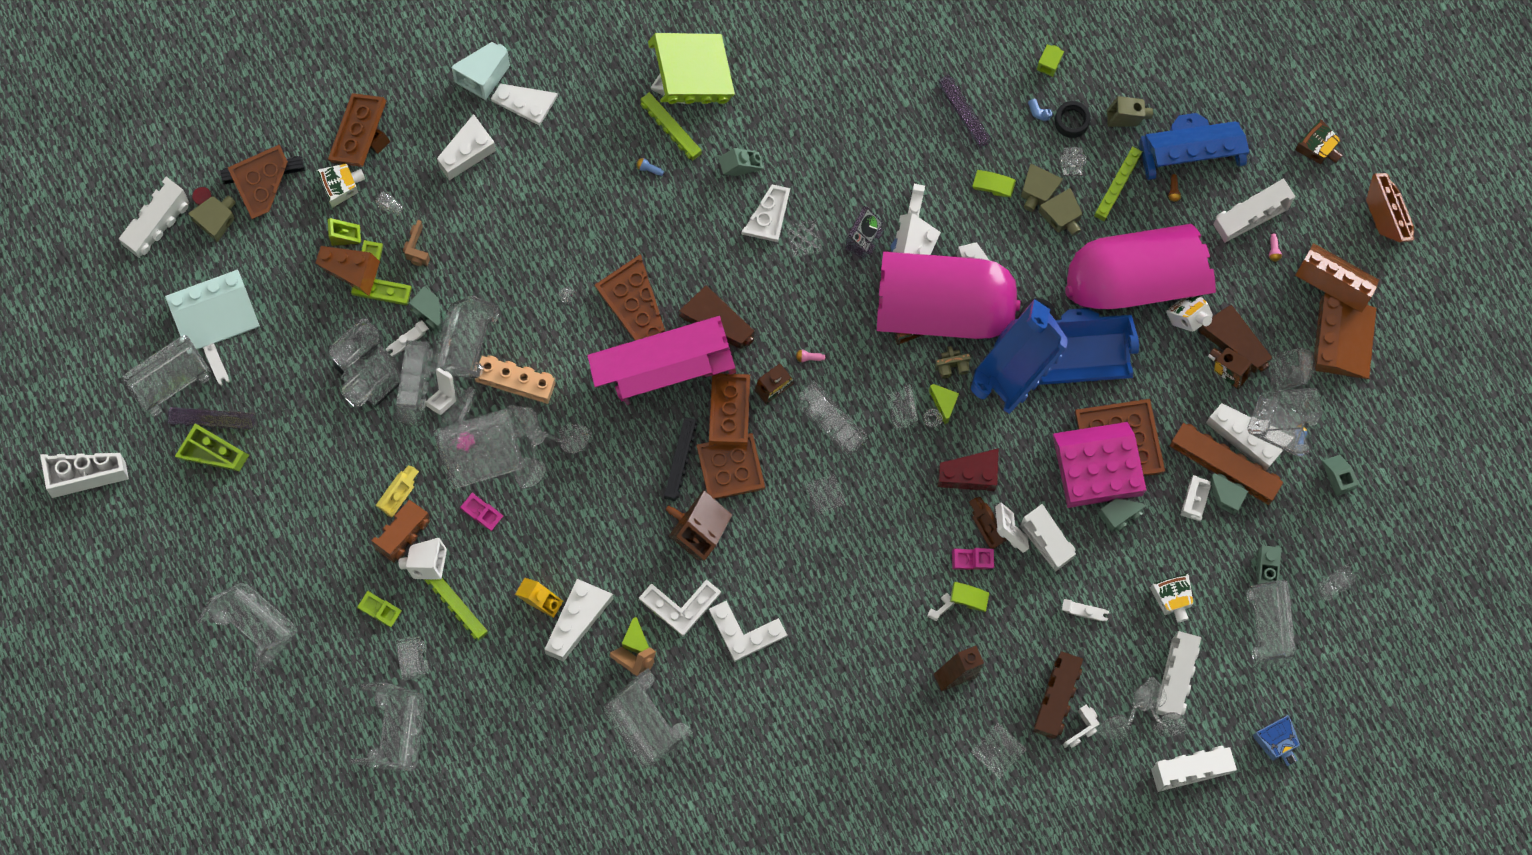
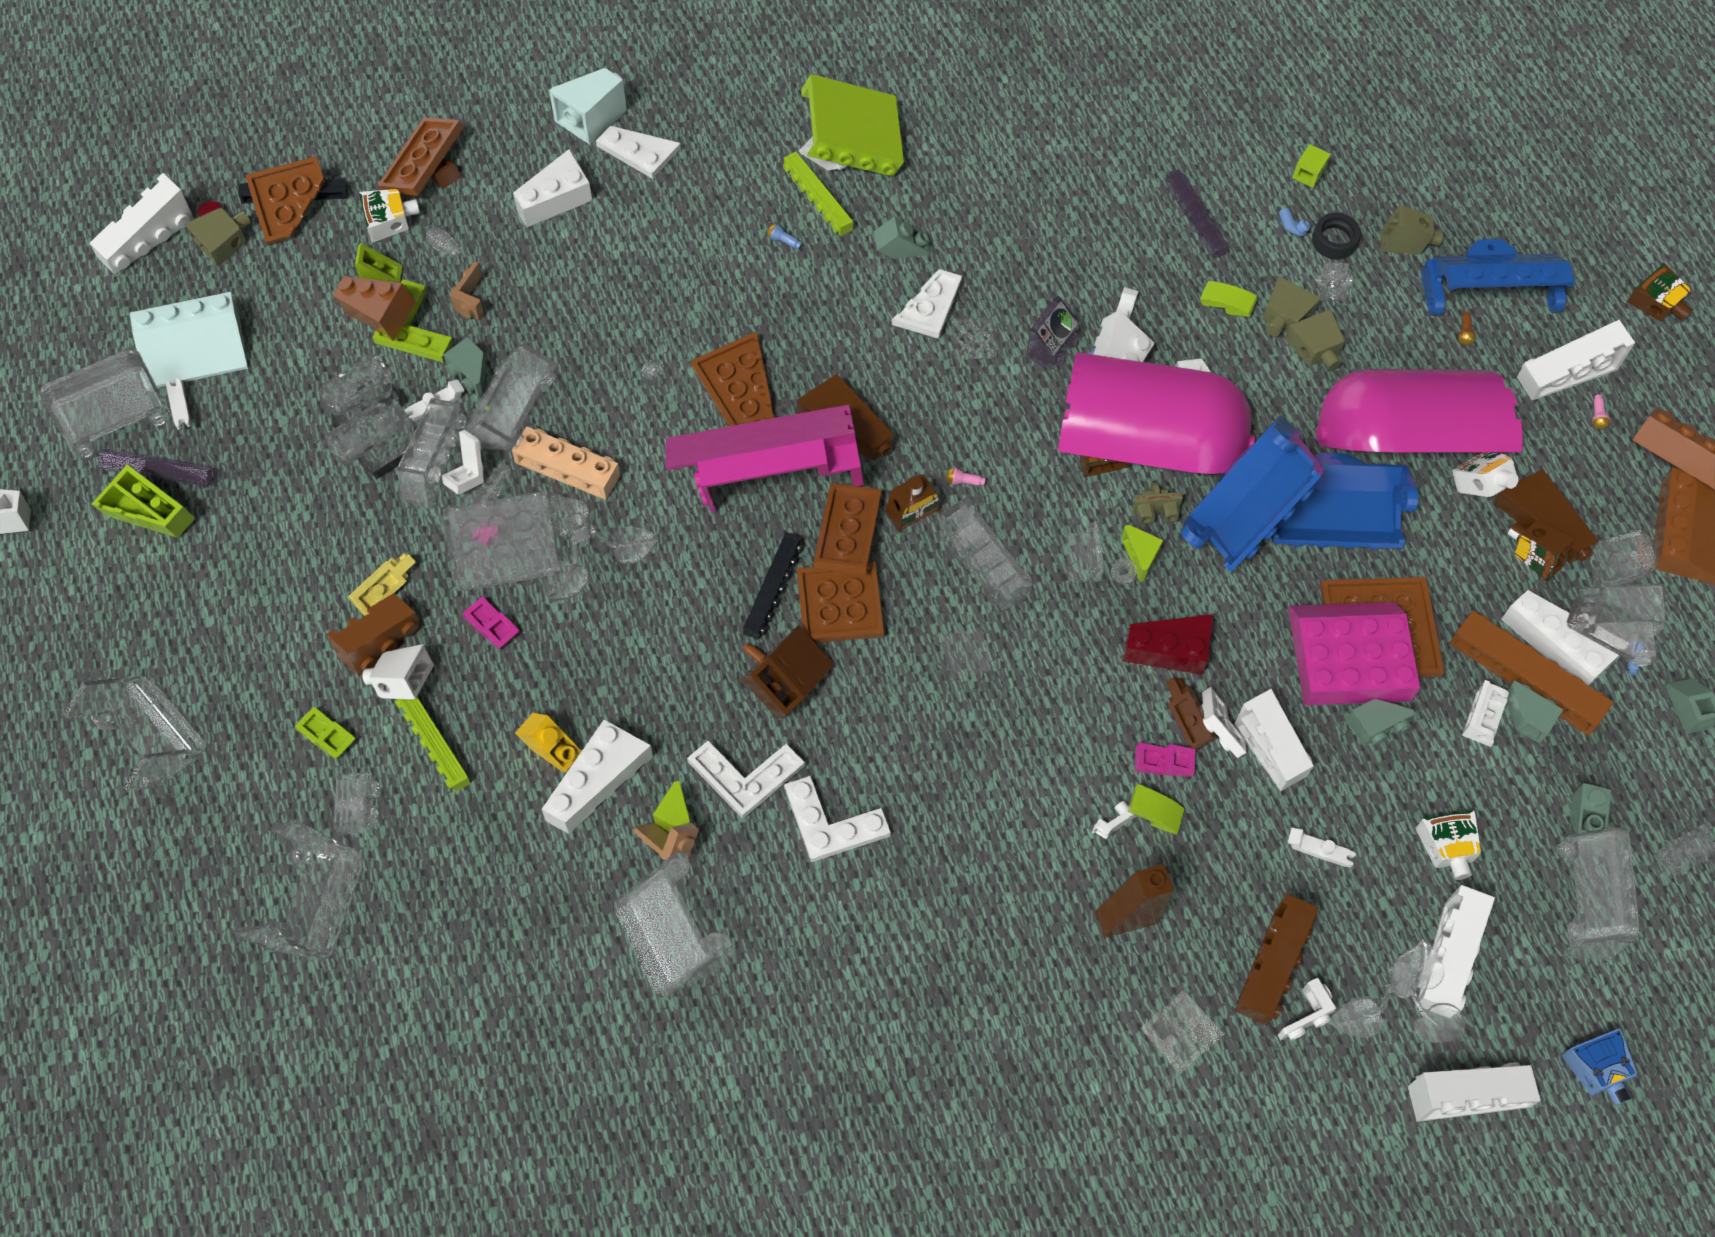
camera: 10 degrees right, 10 degrees down
lime piece [1094,146,1142,221] -> none

